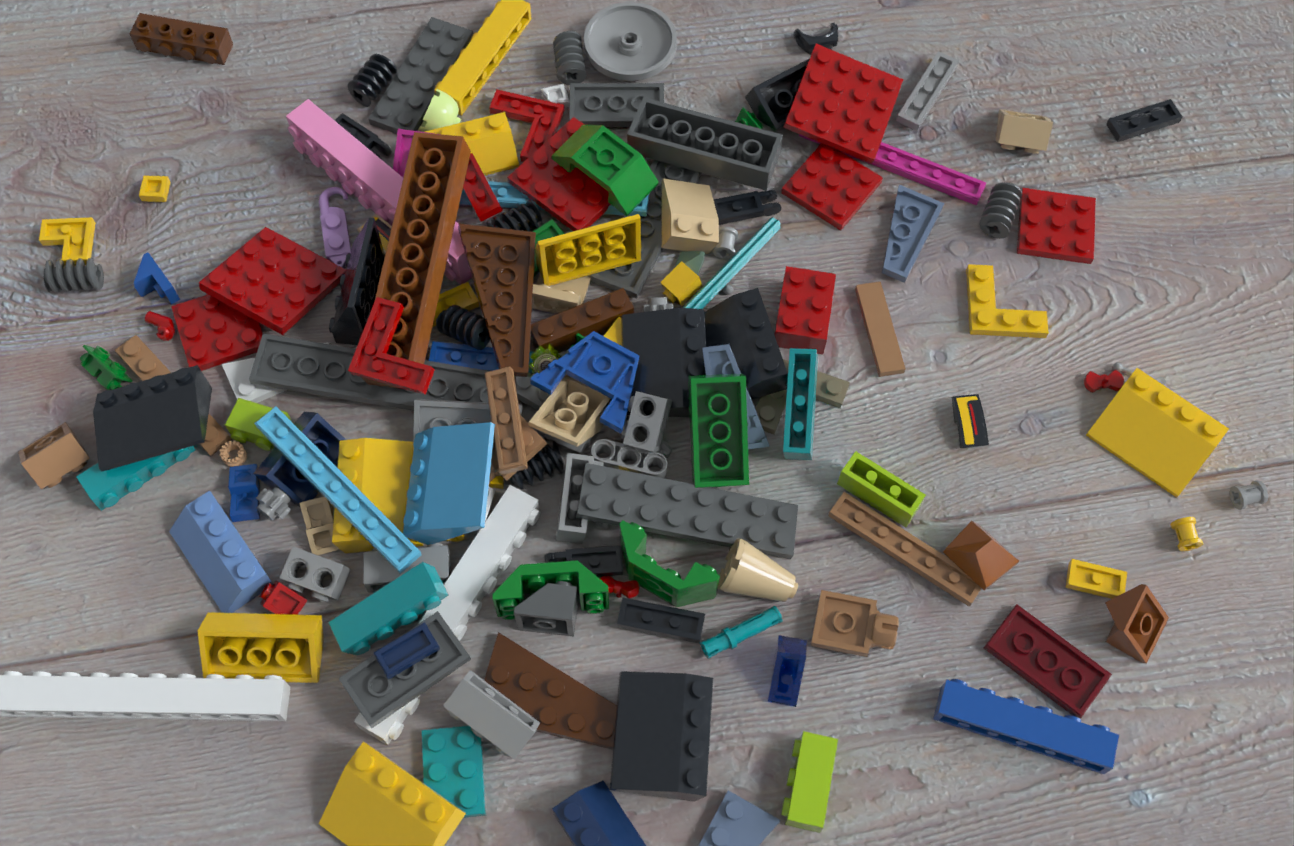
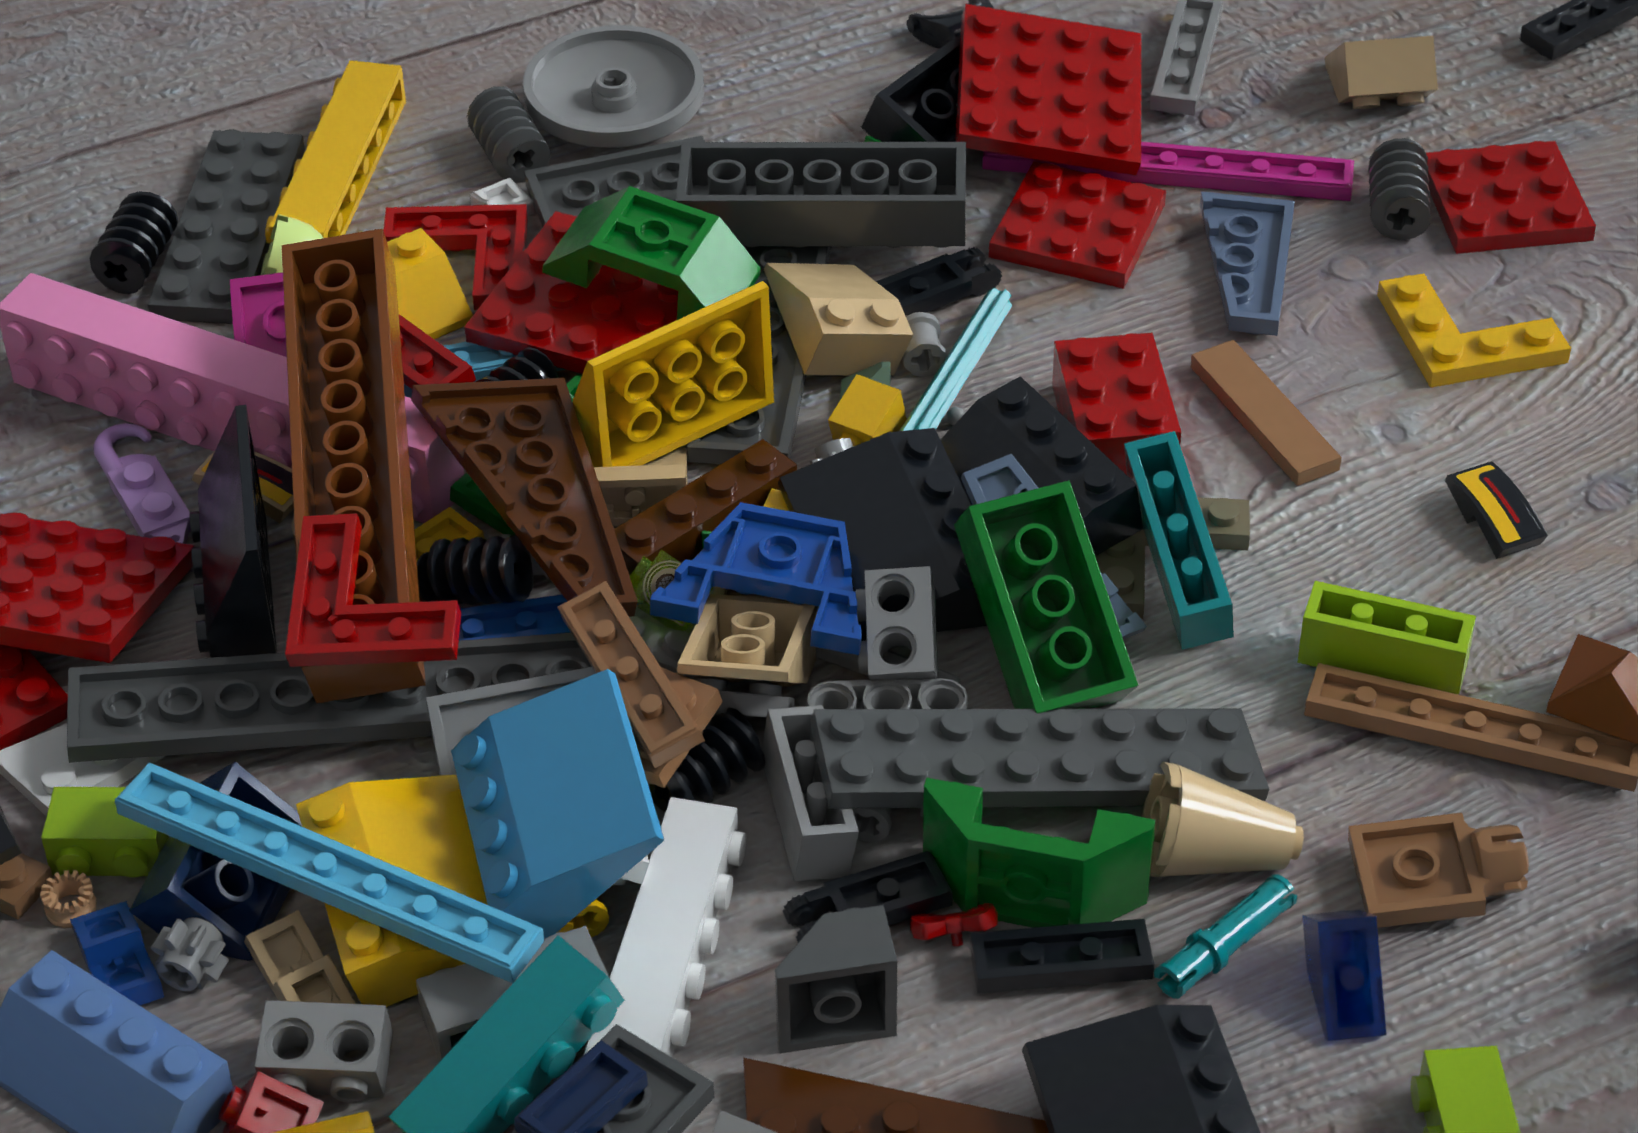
camera: 15 degrees left, 20 degrees down
green slope [492,561,609,620] -> none

